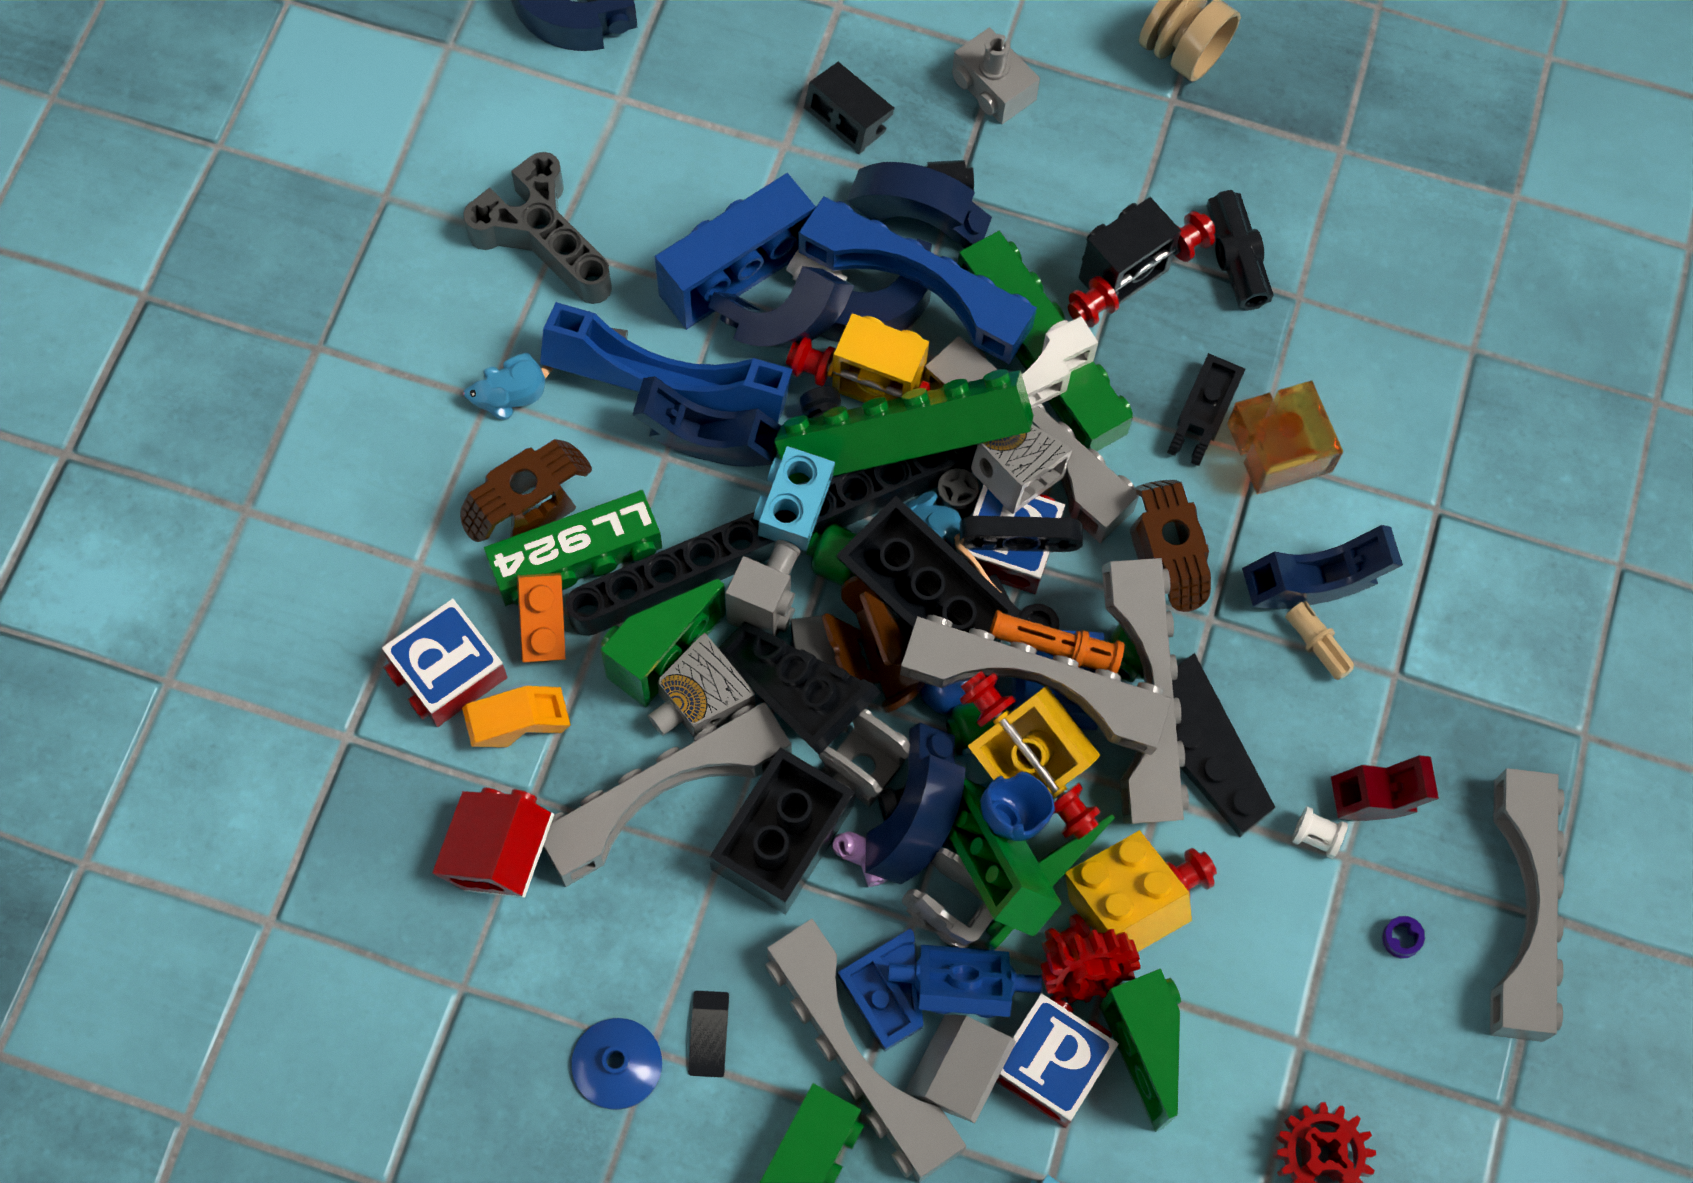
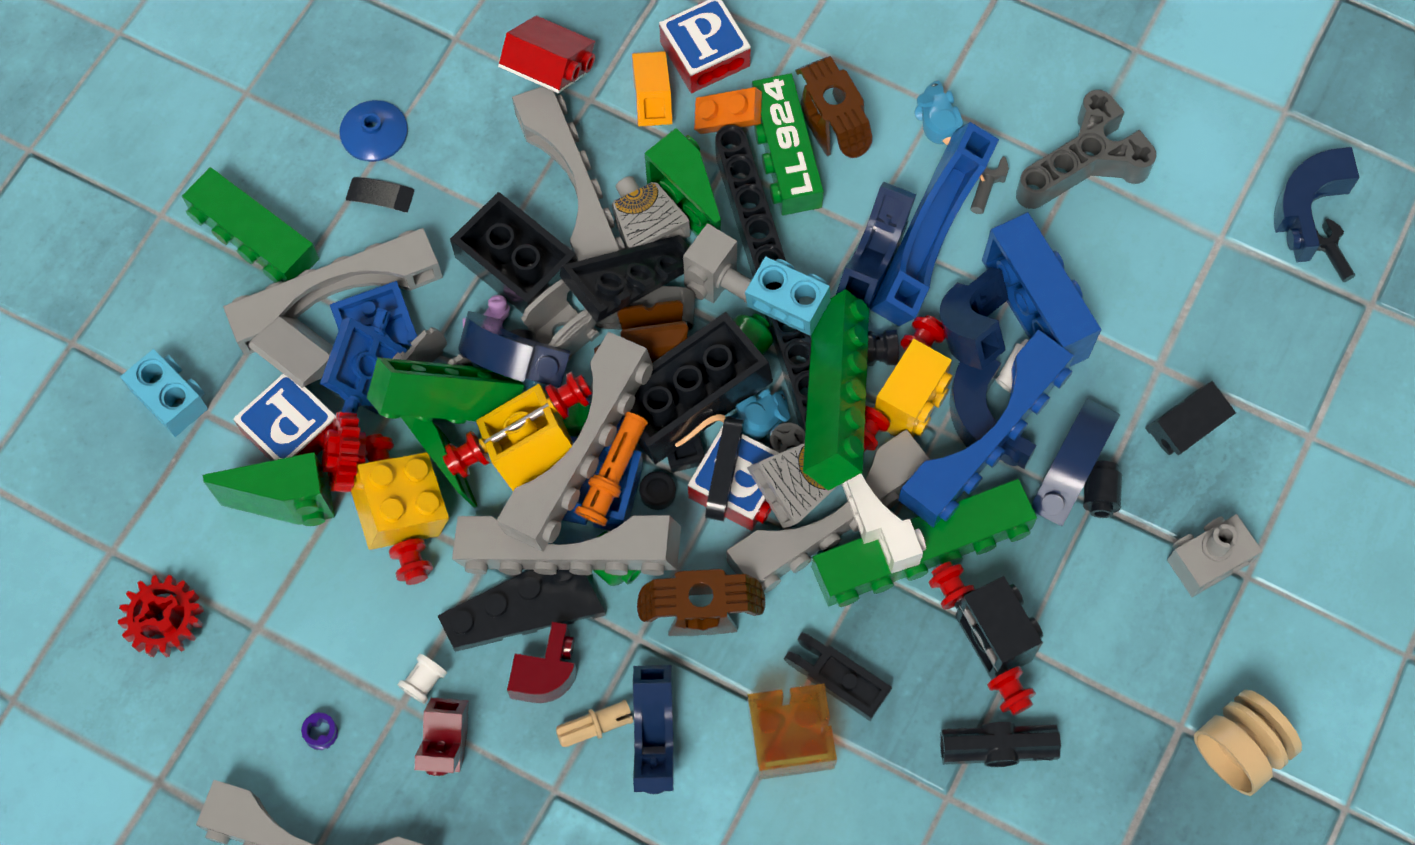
camera: 105 degrees right, 0 degrees up
blue hair [980,771,1055,841] -> none
none -> dark red brick [507,622,577,703]

